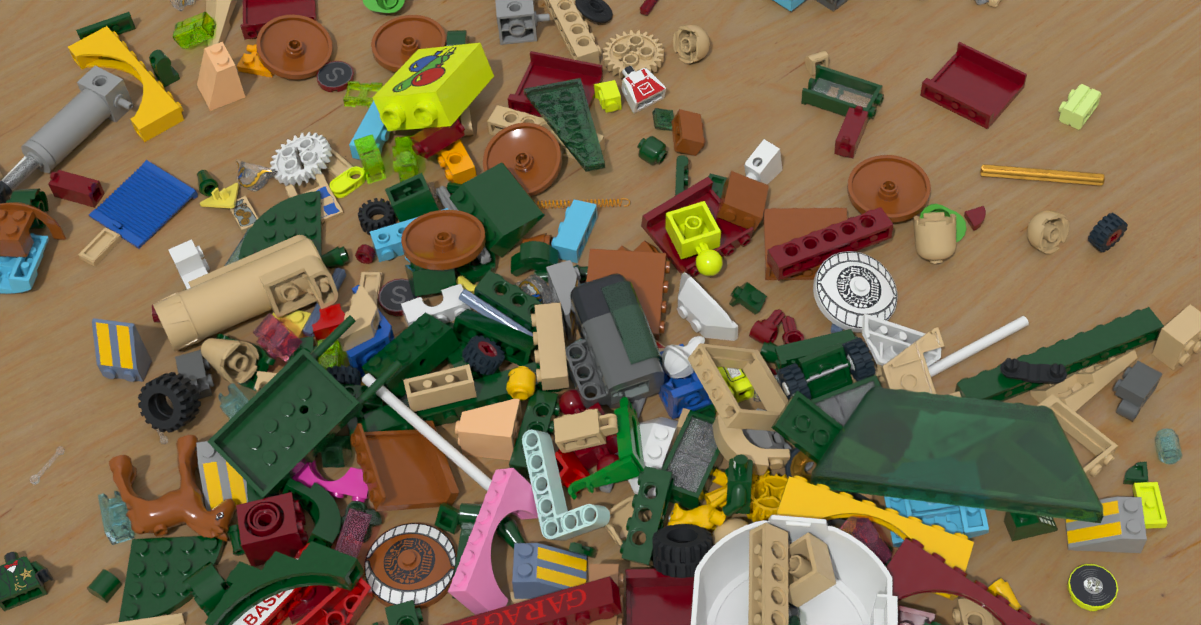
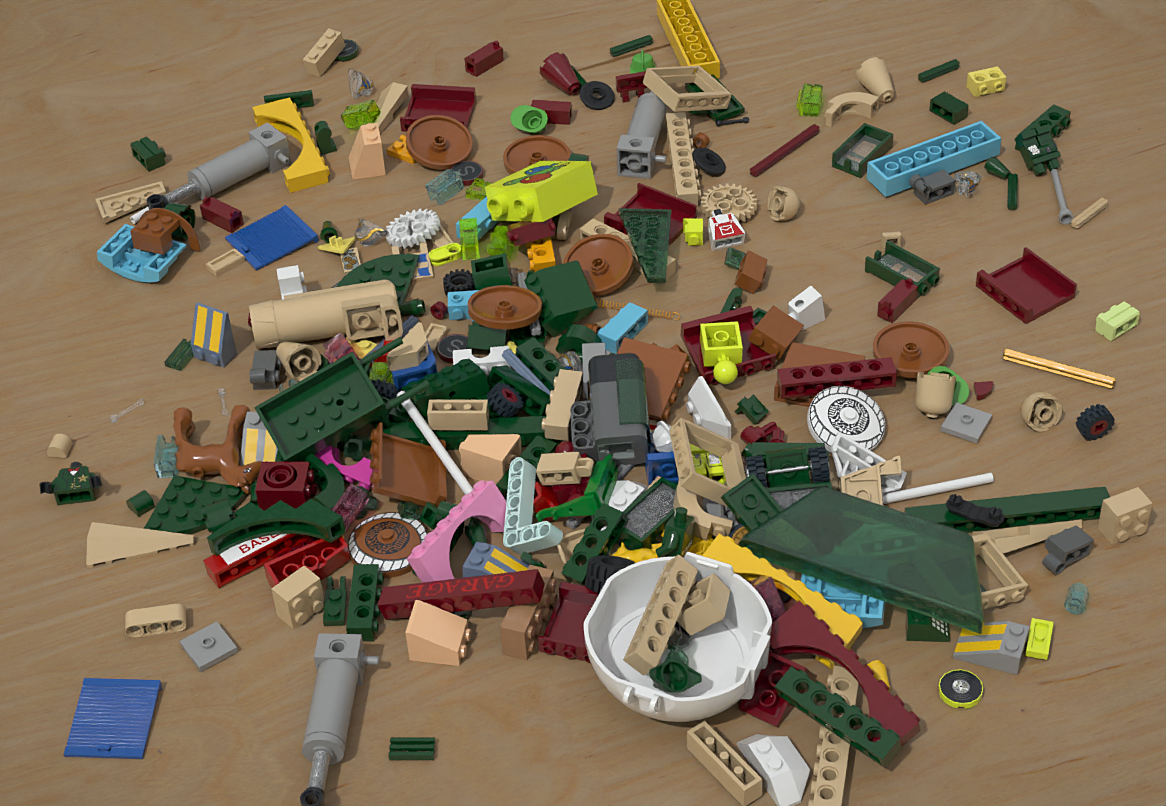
camera: 15 degrees right, 10 degrees down
black tyre [138,372,201,433] -> none
yellow head [506,366,536,401] -> none
dark green head [637,136,668,166] -> none
dark green tile [1123,462,1149,485] -> none
none -> clear green tile [164,338,194,371]
none -> clear green plate [397,501,421,520]
none -> clear light blue hinge [425,169,464,205]
none -> light grey plate [941,402,992,443]

